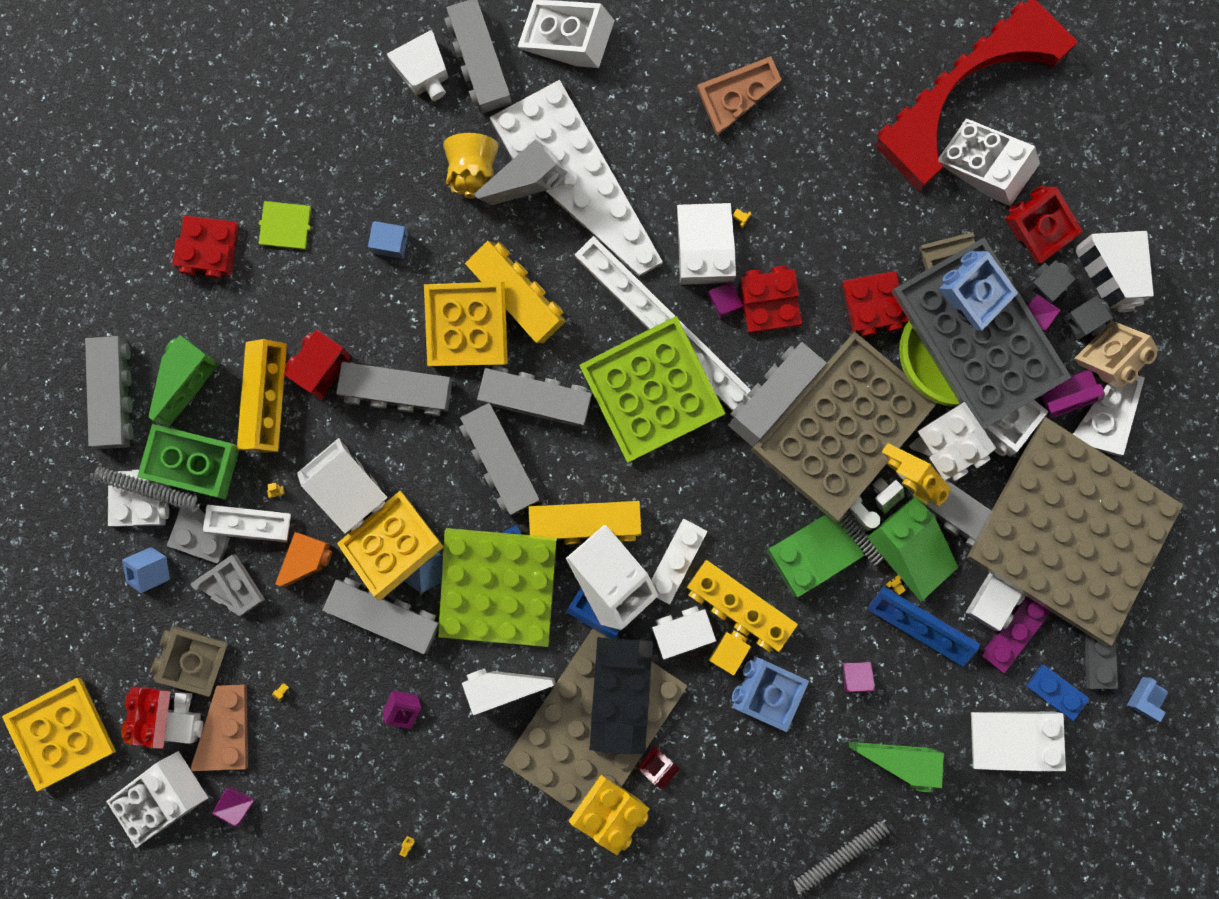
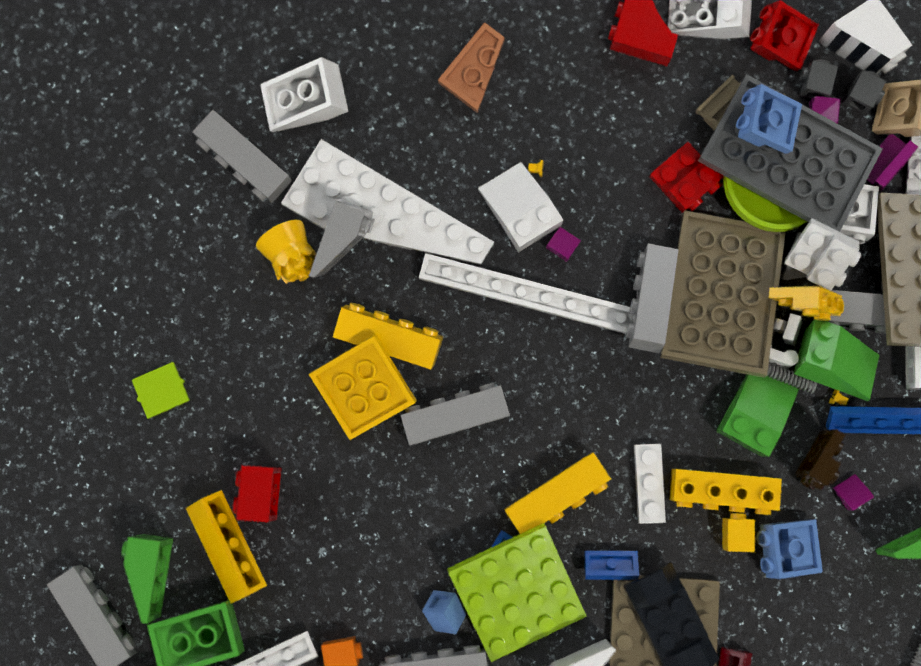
camera: 30 degrees left, 0 degrees up
red plate [172,215,239,279] -> none
yellow piece [267,483,285,498] -> none
white slope [297,438,388,533] -> none
light grey brick [337,362,453,416] -> none
yellow plate [337,491,444,601] -> none
medium blue panel [368,221,408,259] -> none
white torso [387,30,449,101] -> none
light grey brick [459,403,541,516] -> none
white slope [566,525,659,630] -> none
lime plate [579,316,726,463] -> none
white brick [652,606,716,659] -> none
red plate [739,266,802,334] -> none
none -> dark brown plate [795,429,845,491]

